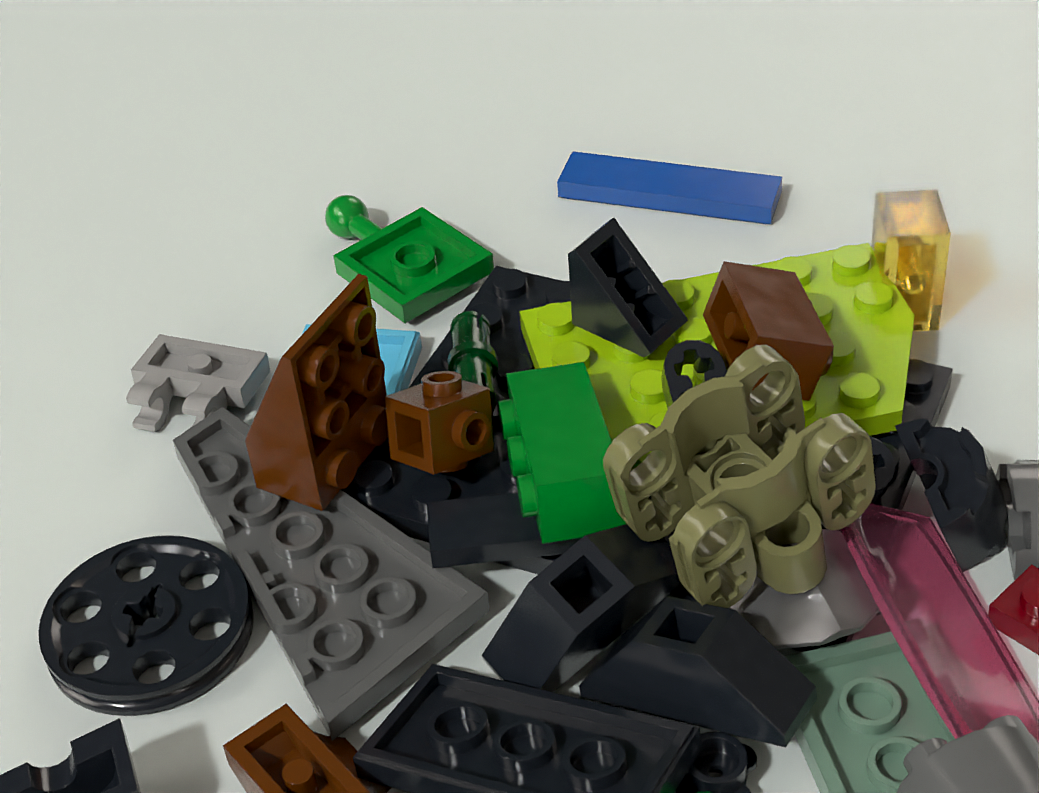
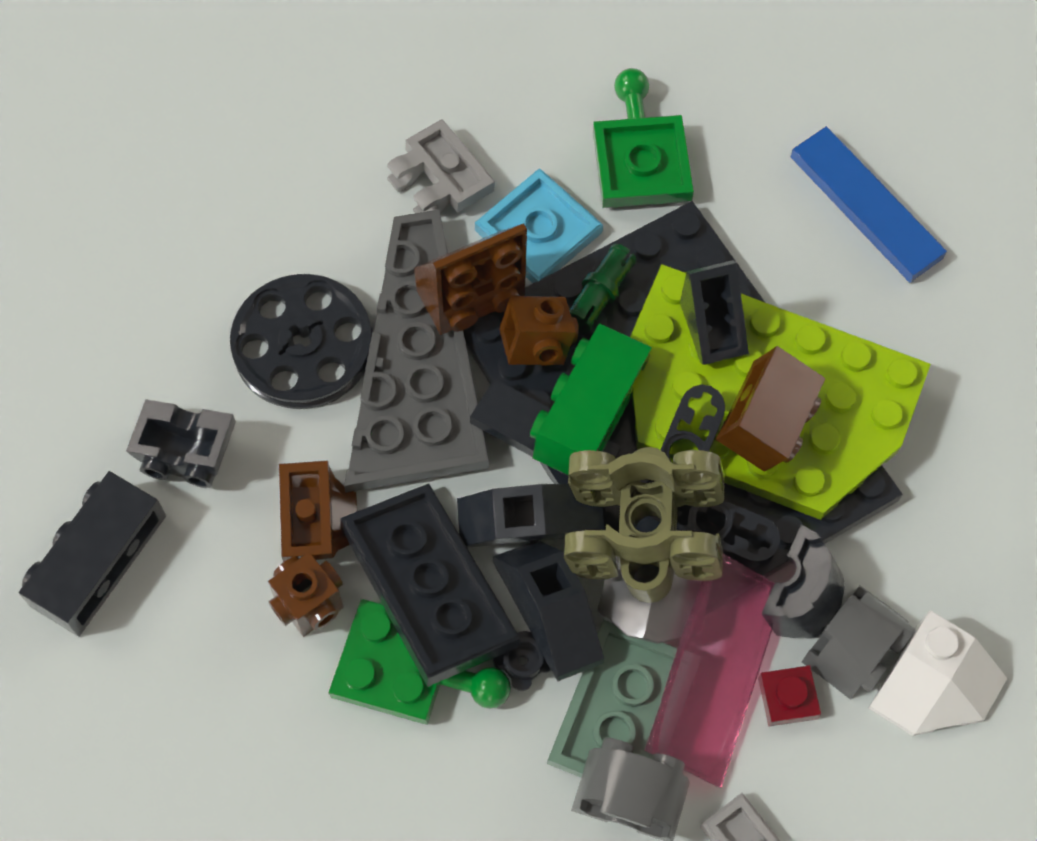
camera: 30 degrees right, 25 degrees up
clear yellow brick [871,189,951,331] -> none

